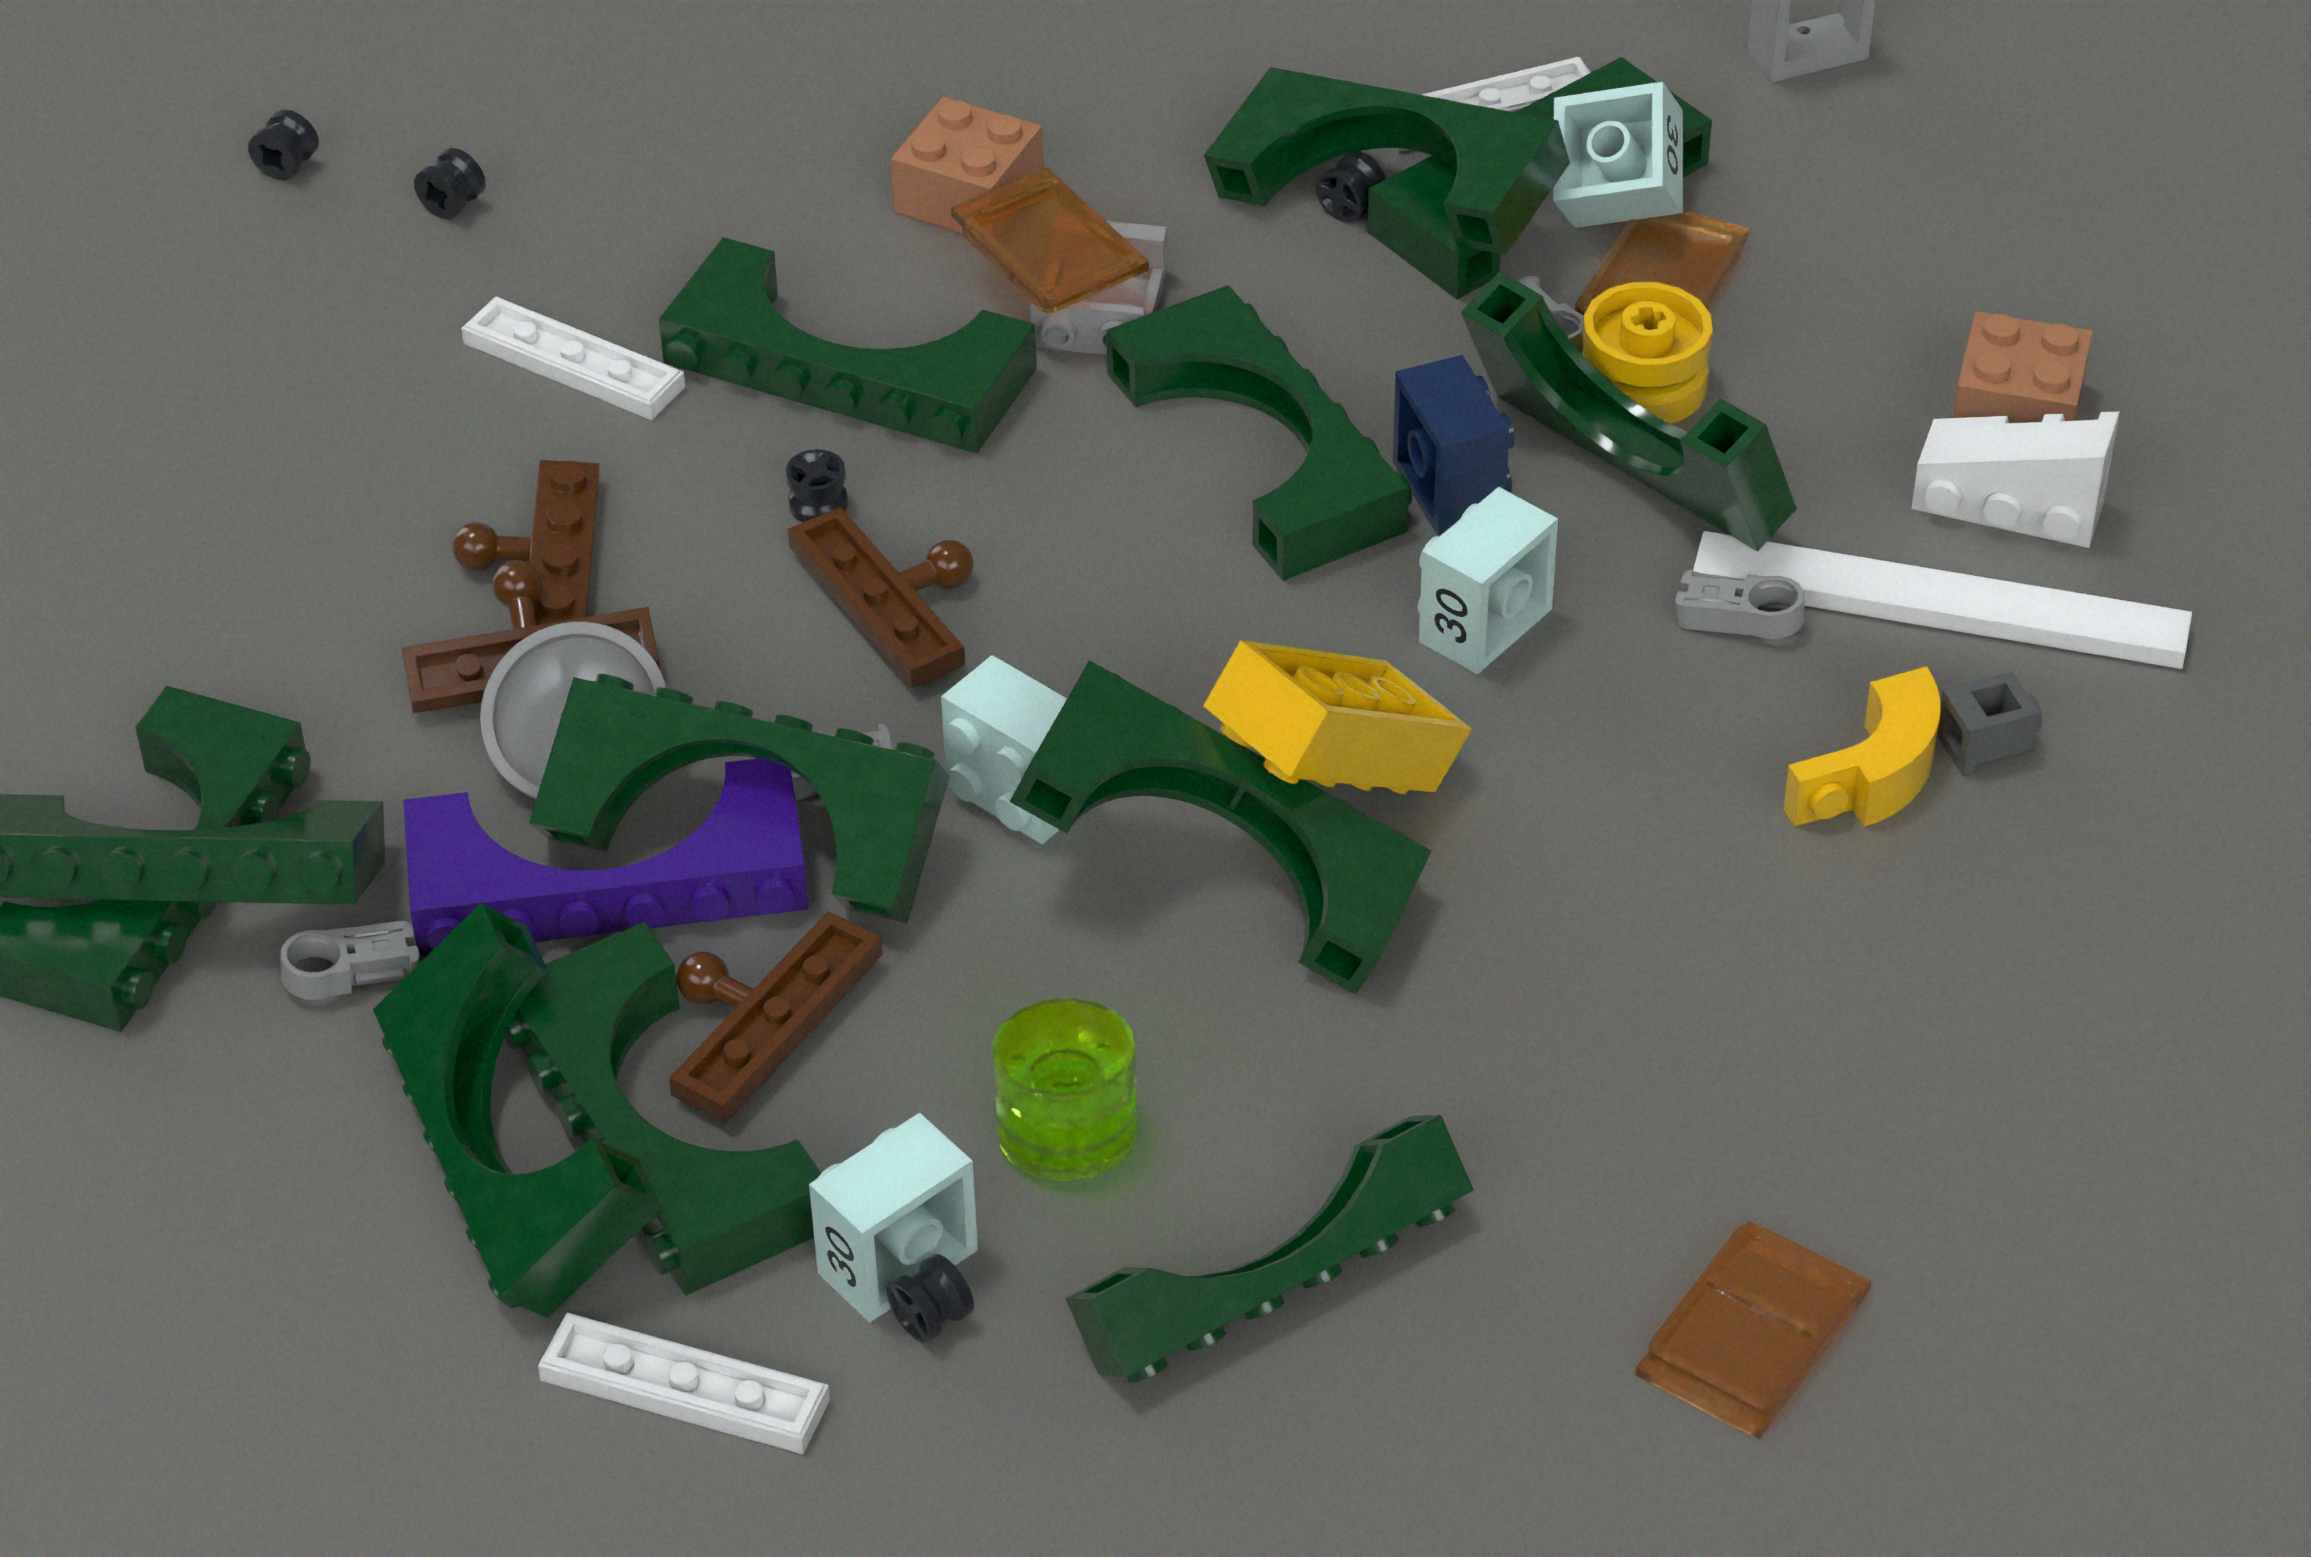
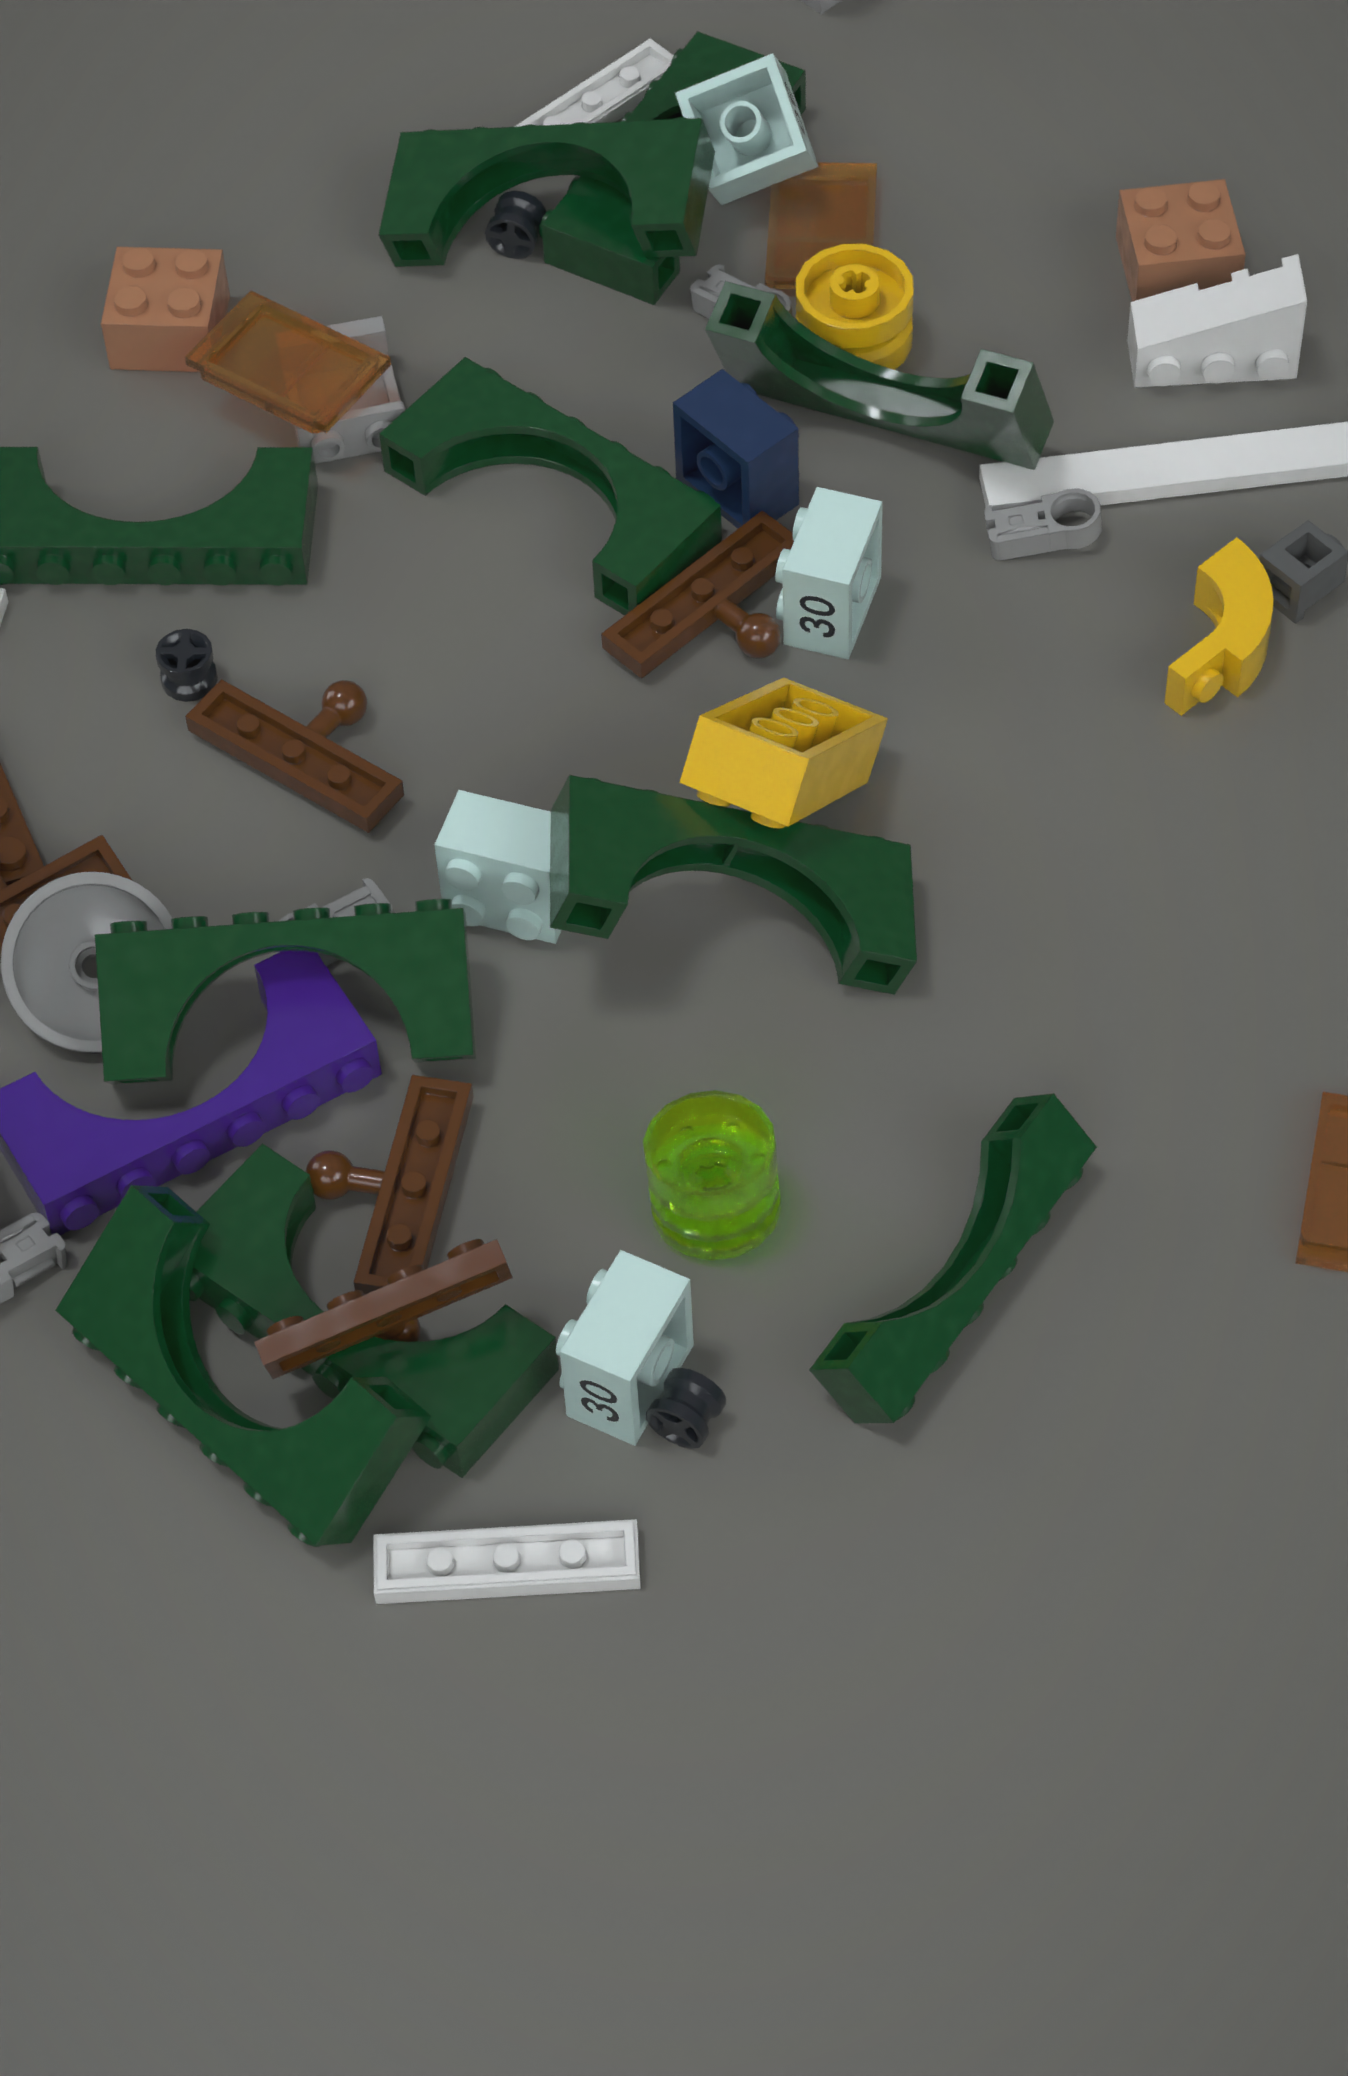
camera: 20 degrees left, 10 degrees up
none -> reddish brown plate [254,1239,513,1379]
none -> reddish brown plate [601,511,794,679]

